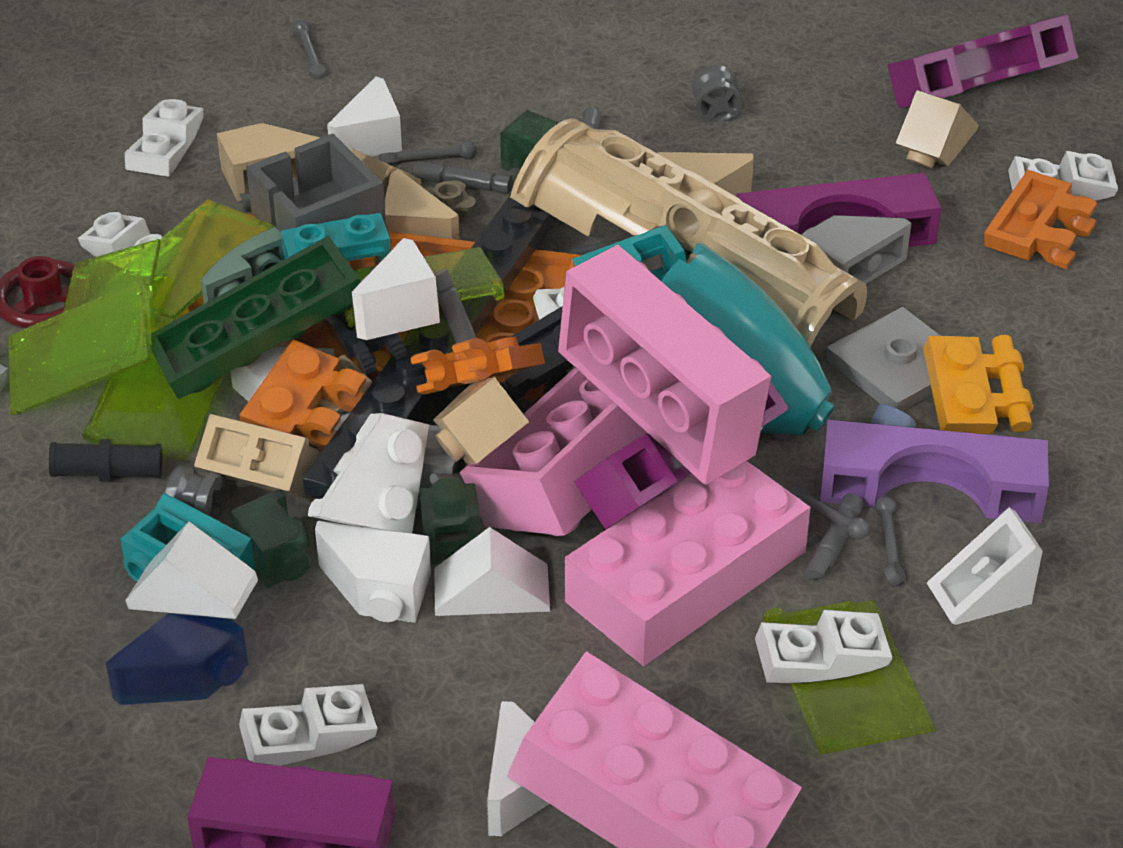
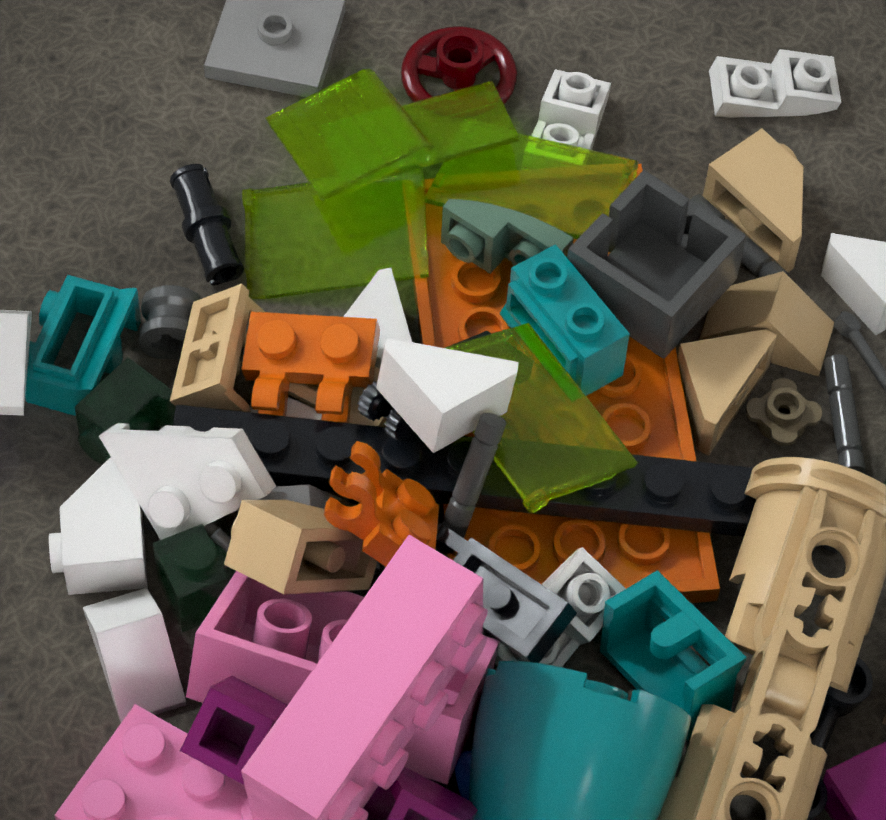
camera: 70 degrees right, 15 degrees up
dark green plate [145,235,361,400] -> none

